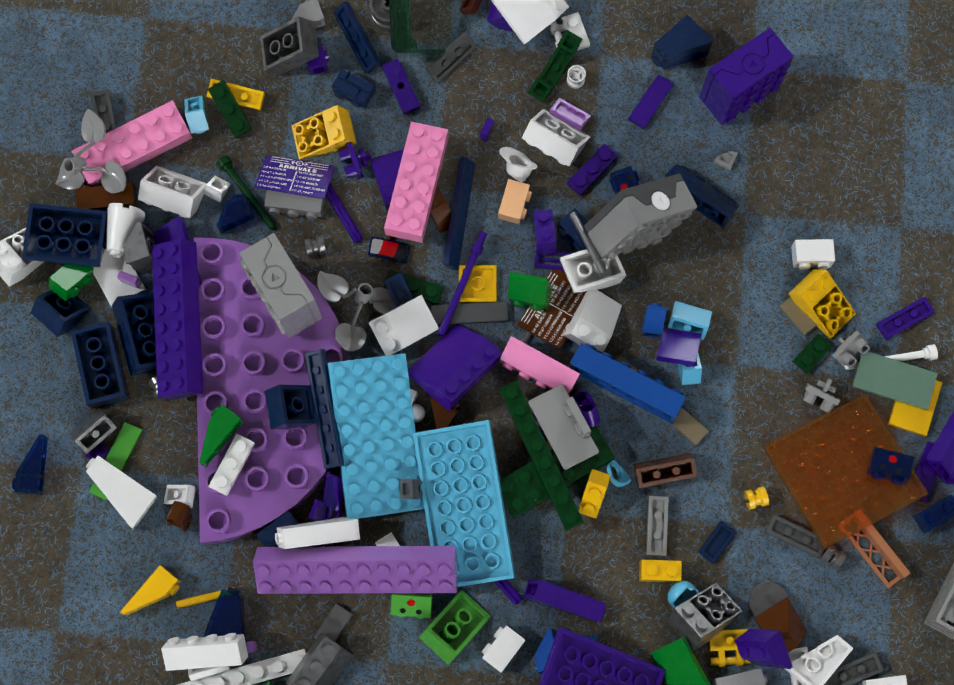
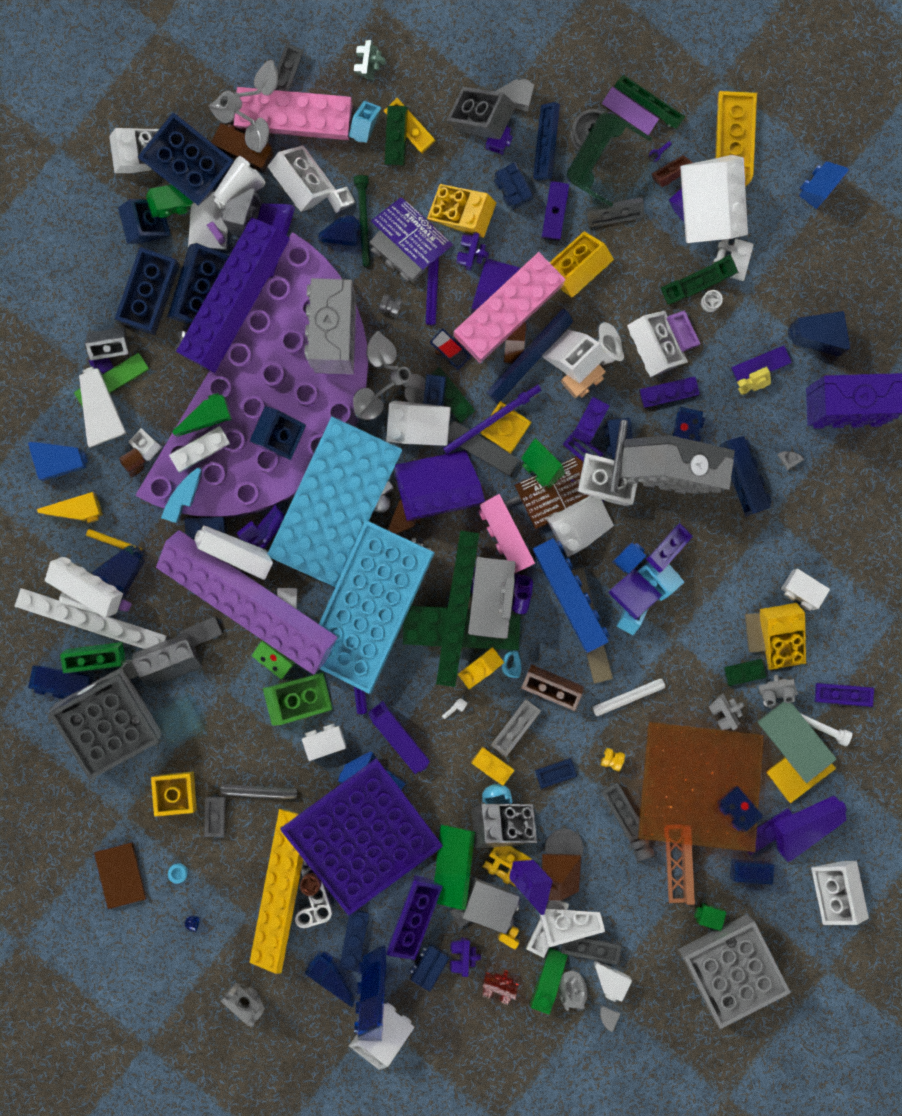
camera: 30 degrees right, 10 degrees up
clear blue slope [12,434,48,495] -> none
dark blue tile [305,349,344,469] -> none
flat silver tile [400,479,422,499] -> none
dark purple tile [480,117,494,142] -> none
none -> blue slope [28,442,88,481]
none -> medium azure slope [161,468,202,523]
none -> sand green hips [354,40,386,81]
none -> white hand [442,699,467,719]
none -> white slope [542,329,606,384]
none -> yellow slope [549,231,614,297]
none -> white axle [593,679,665,716]
none -> dark purple plate [646,523,693,573]
none -> green brick [694,902,727,931]
none -> light yellow plate [737,367,771,395]

